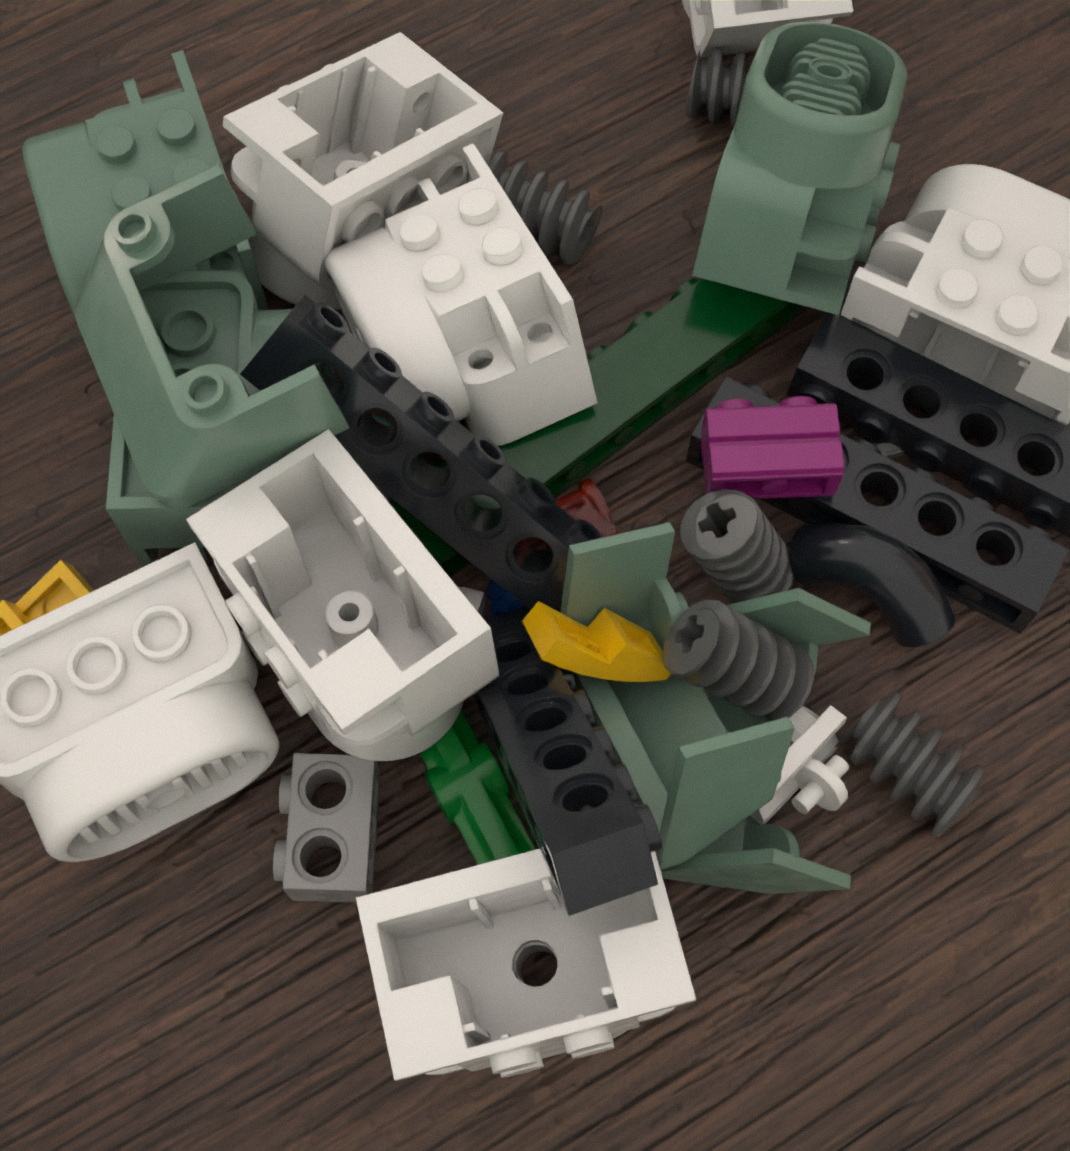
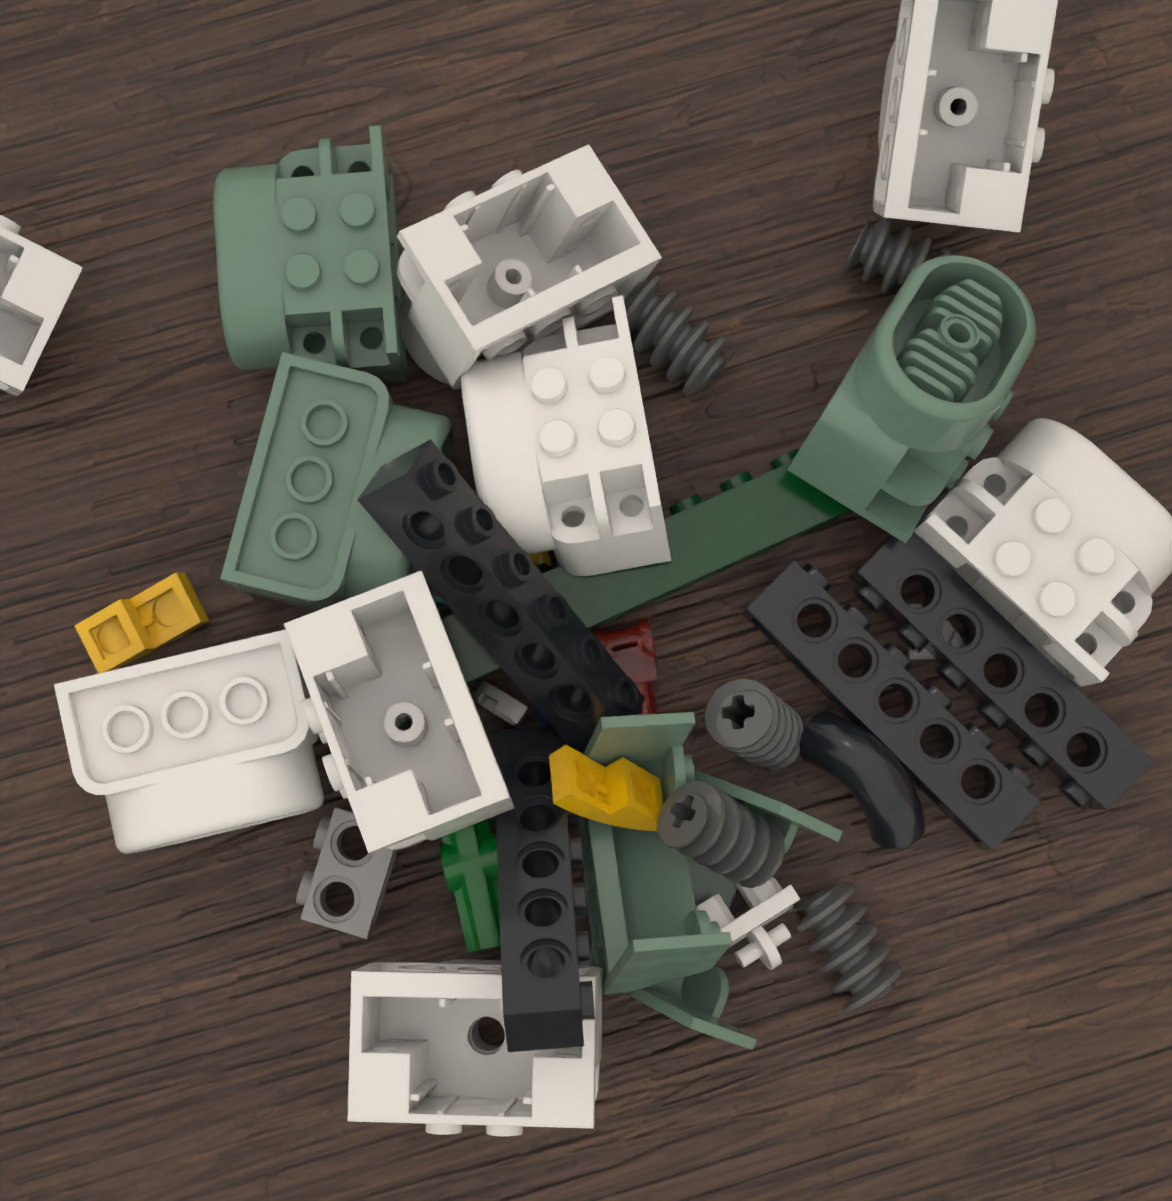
camera: 10 degrees right, 15 degrees up
sand green windscreen [75,163,350,508] -> none
magenta brick [701,396,844,499] -> none

